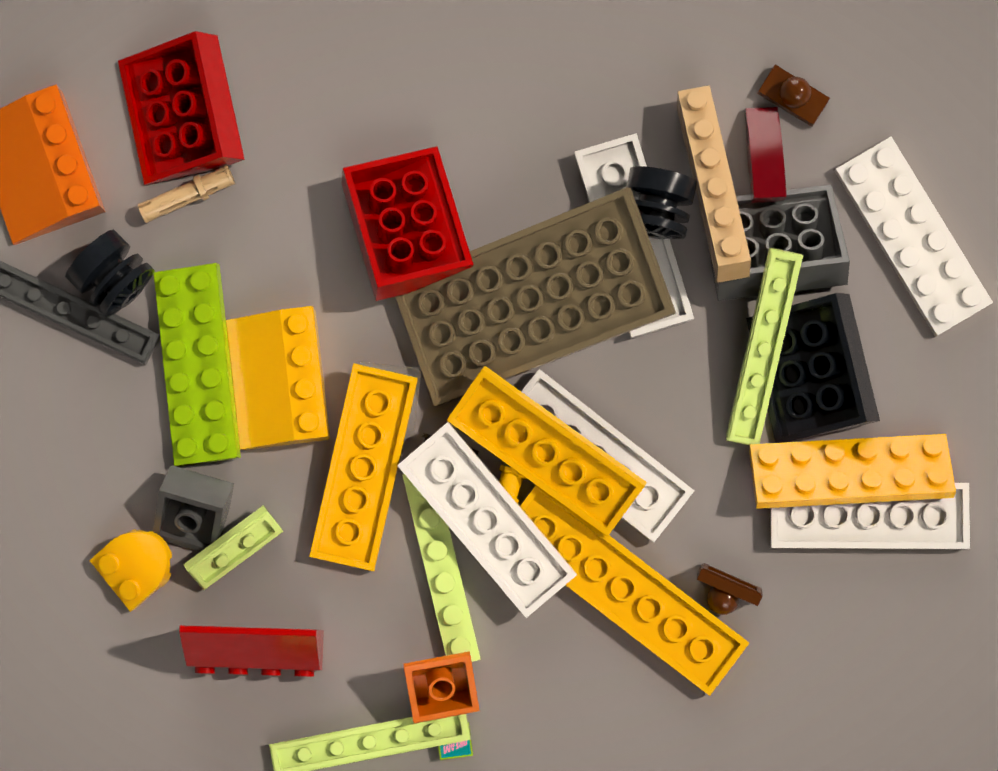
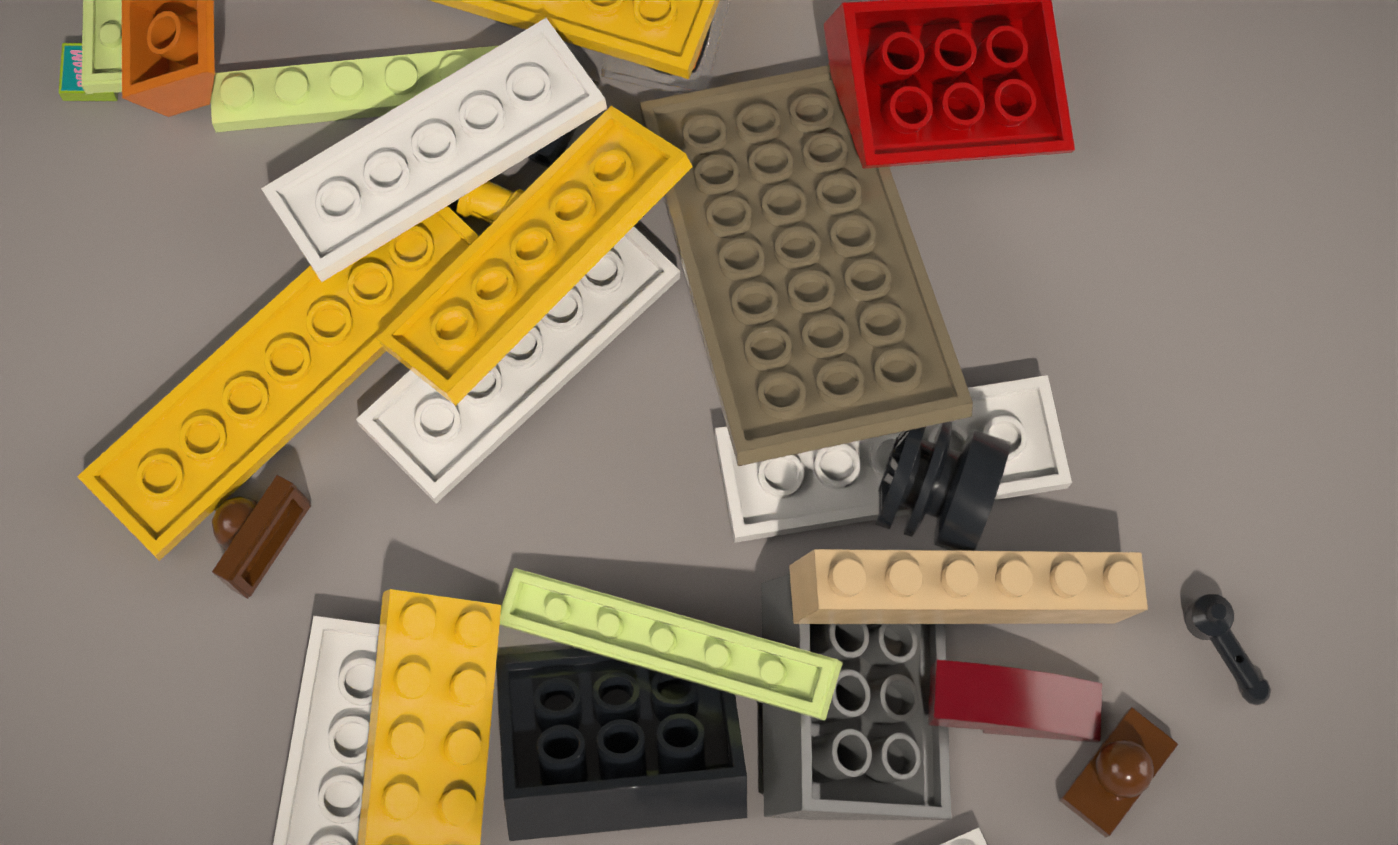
camera: 90 degrees right, 10 degrees down
none -> black piece [1185,594,1271,705]

